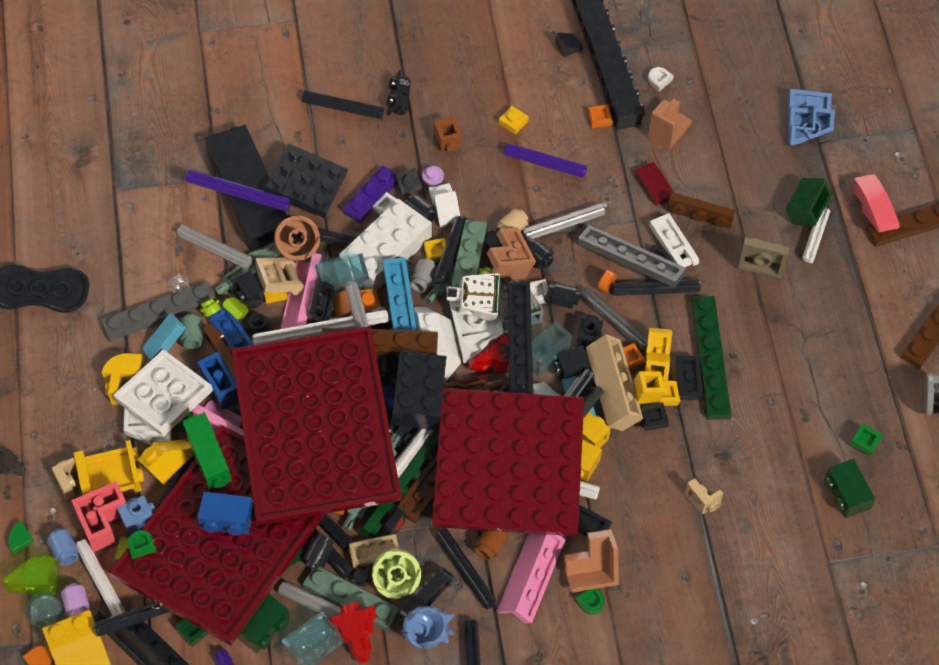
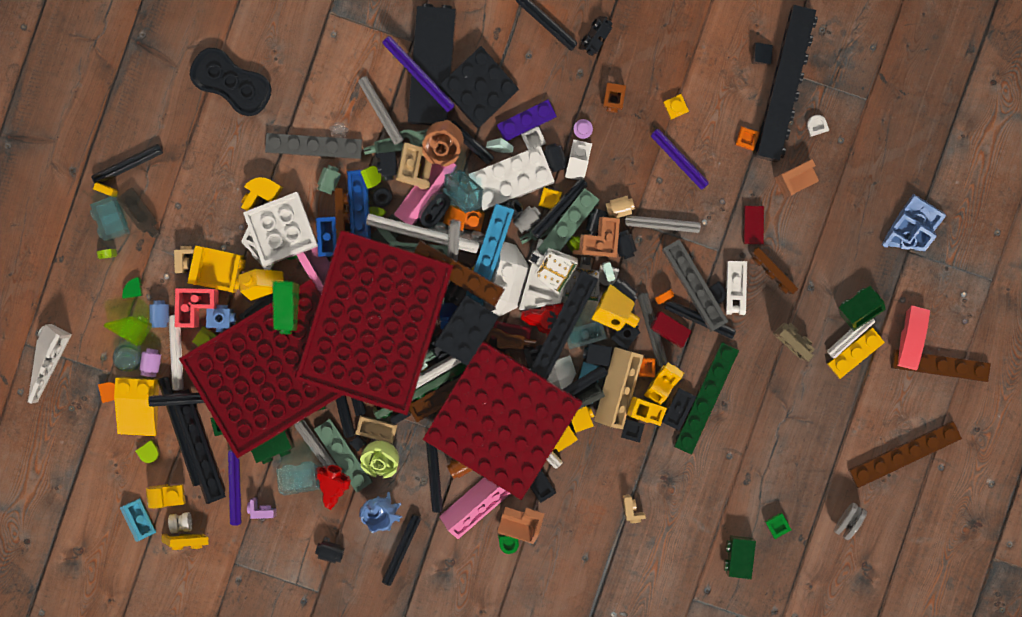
camera: 25 degrees right, 30 degrees up
green tile [128,530,156,559] -> none
medium azure slope [142,313,186,360] -> none
blue brick [198,492,254,535] -> none
lime plate [200,298,221,317] -> none
black brick [302,532,334,570] -> none
black plate [394,168,423,196] -> none
black beam [398,568,454,623] -> none
none -> light aqua tile [486,138,514,153]
none -> yellow torso [591,284,640,331]
none -> light aqua tile [602,261,615,282]
none -> dark red tile [650,311,691,348]
none -> yellow plate [827,328,885,379]

